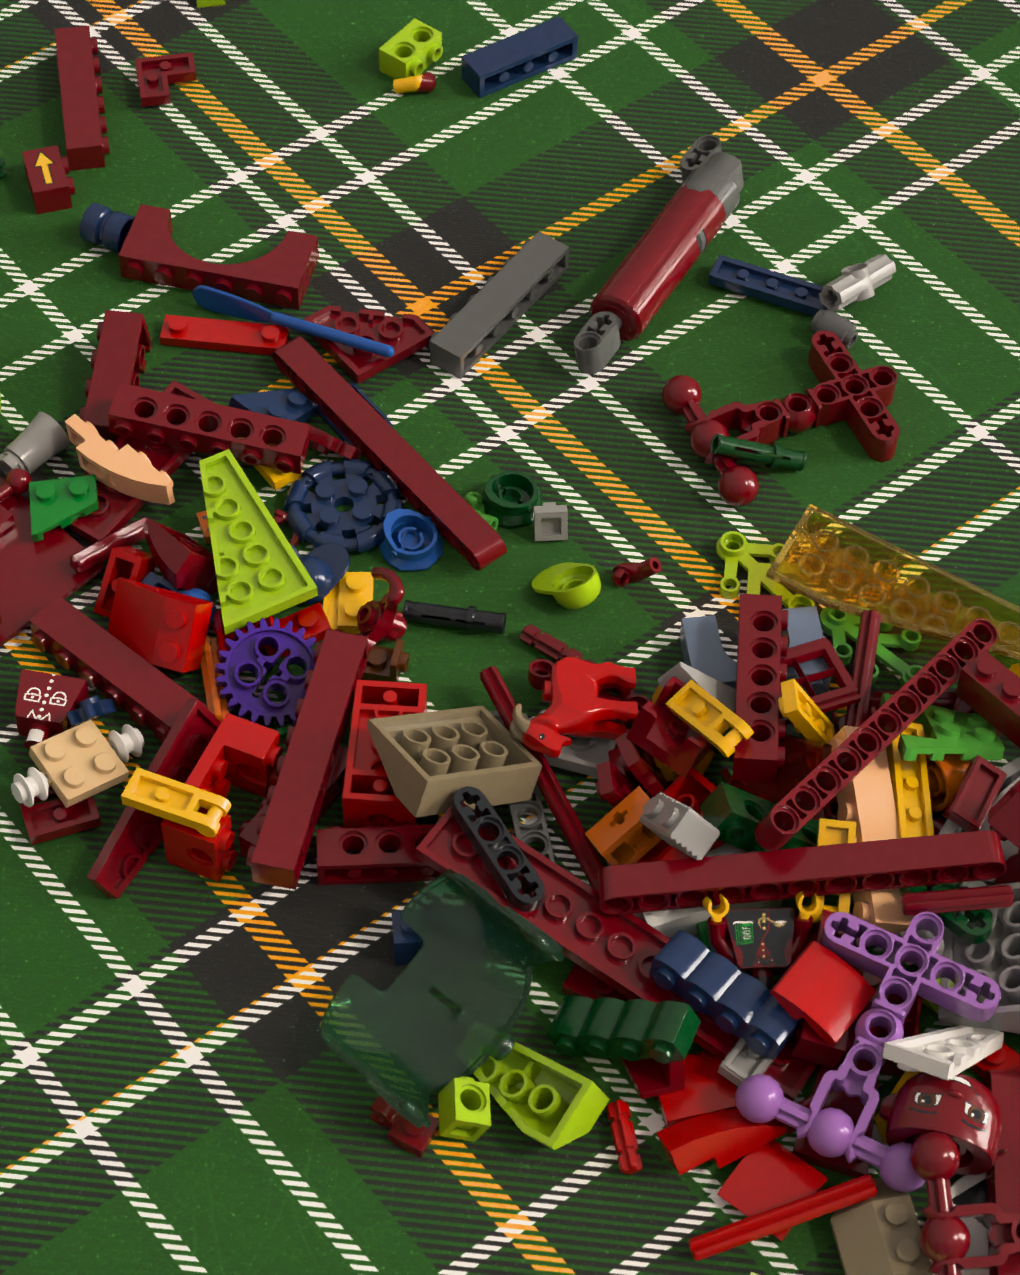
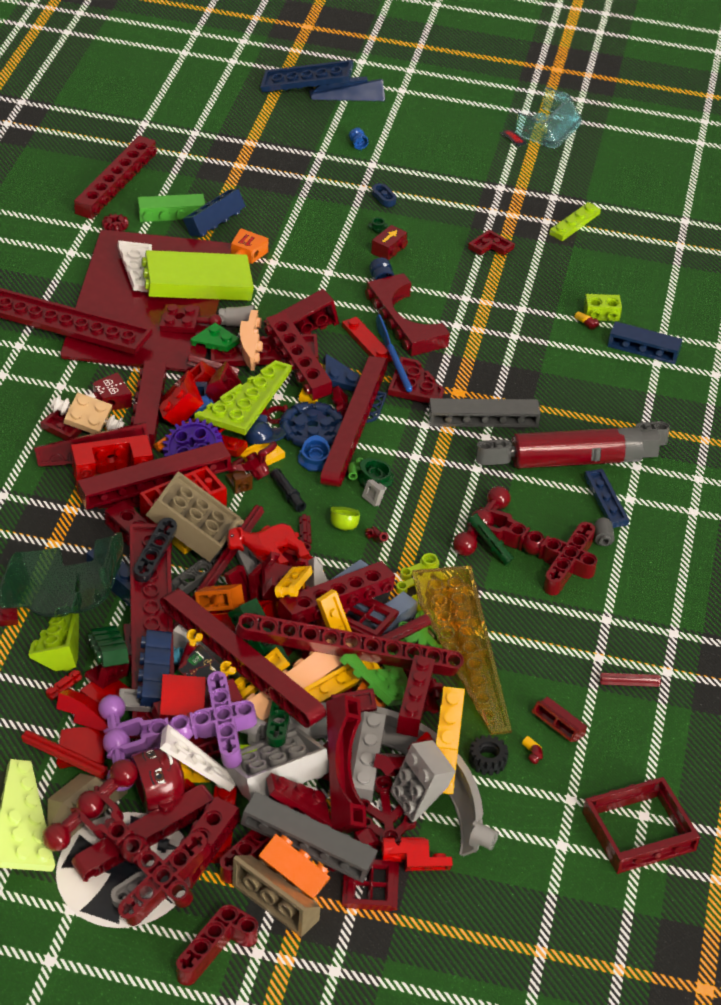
camera: 50 degrees right, 10 degrees down
dark red brick [54,26,110,171] -> none
dark blue plate [66,695,117,727] -> none
yellow plate [121,767,231,838] -> none
lime brick [438,1076,491,1142] -> none
light grey brick [640,792,720,860] -> none
light grey piece [819,254,896,311] -> none
dark red axle [901,884,1014,916] -> none

